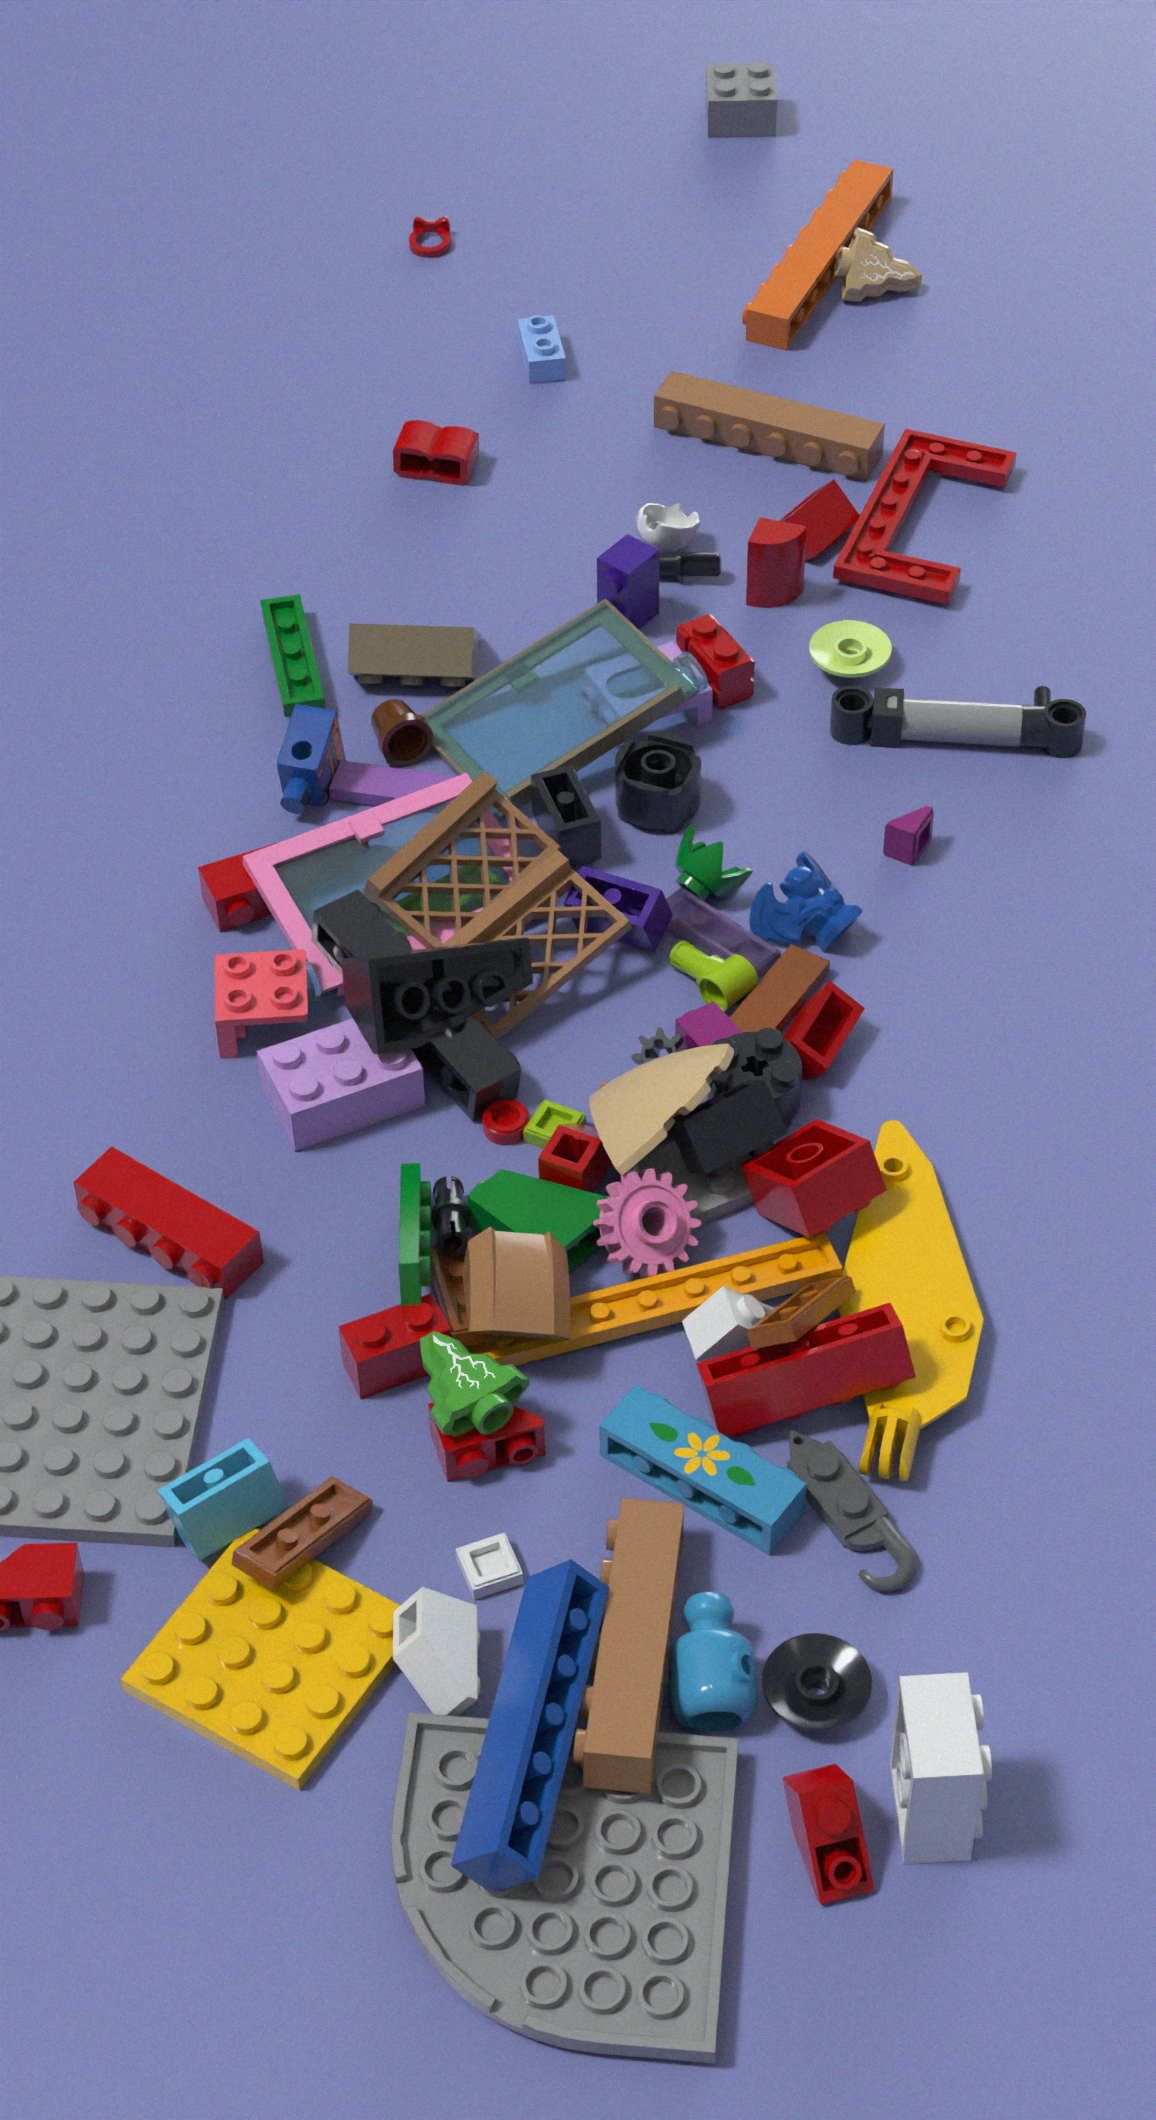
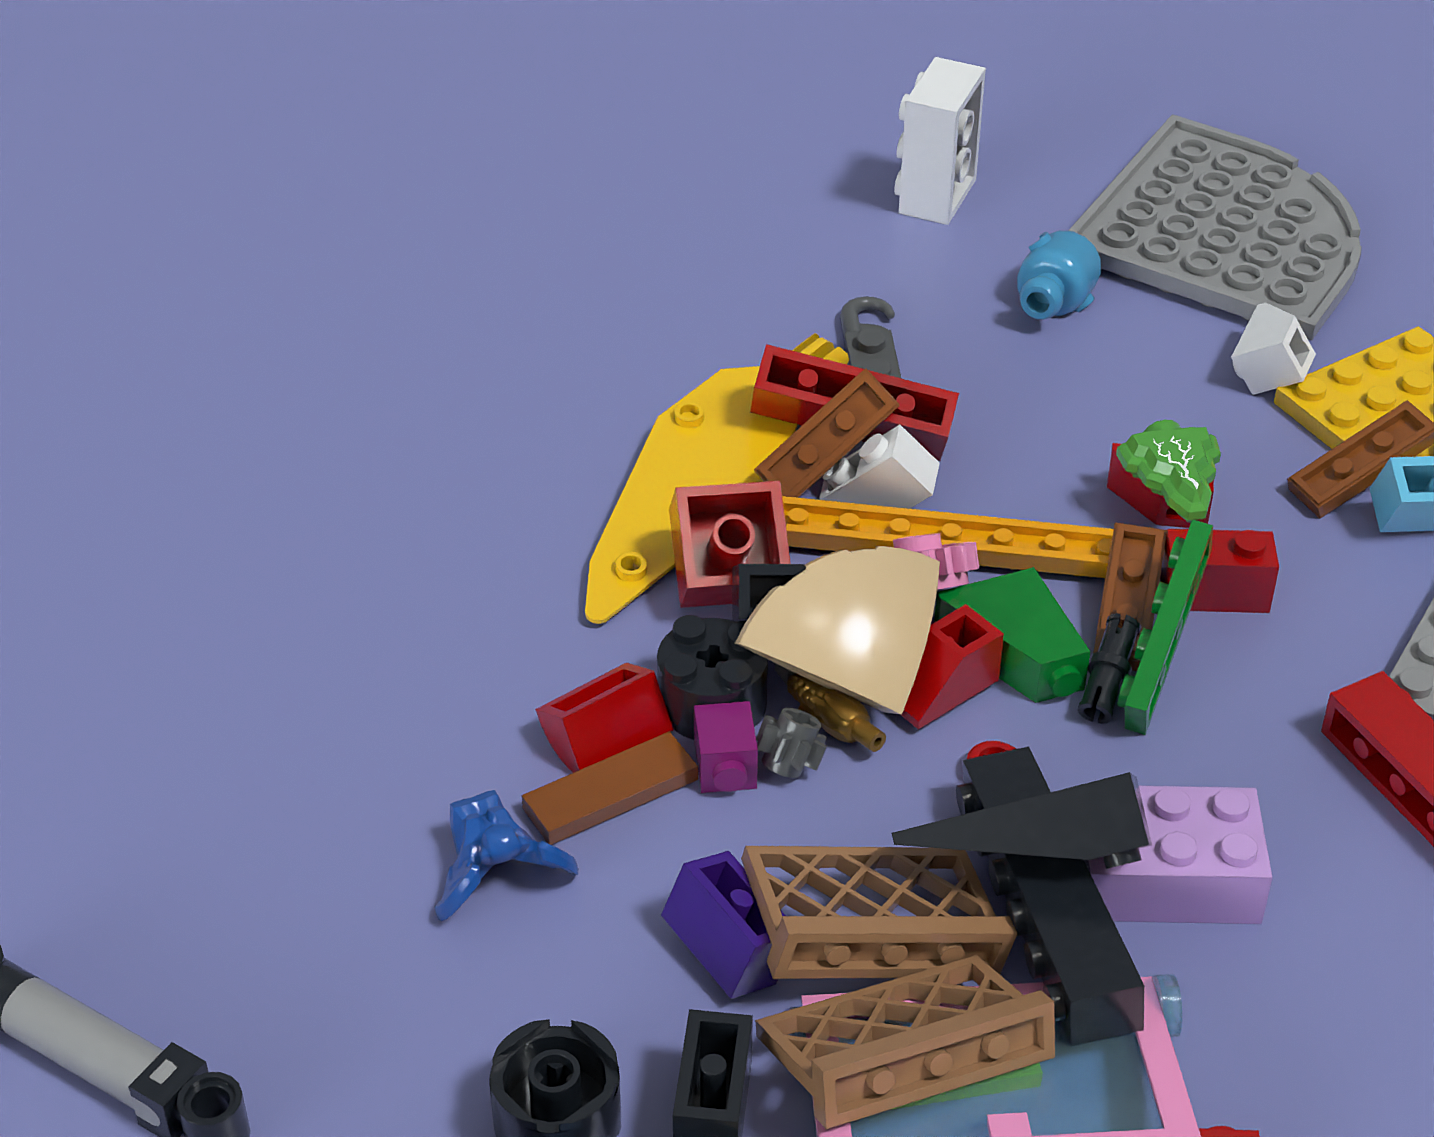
camera: 155 degrees left, 5 degrees down
coral bracket [215,949,308,1059] -> none
blue brick [451,1559,610,1893] -> none
white tile [455,1532,524,1600] -> none
medium nougat slope [462,1226,570,1340] -> none
lime tile [523,1099,586,1149] -> none
medium nougat brick [573,1498,685,1794] -> none
dark azure brick [599,1384,807,1556] -> none
clear purple tile [666,887,781,980] -> none
lime pin [670,941,759,1012] -> none
green piece [675,824,753,902] -> none
black dish [762,1633,872,1732] -> none
red slope [782,1764,875,1904] -> none
magenta slope [883,806,934,866] -> none

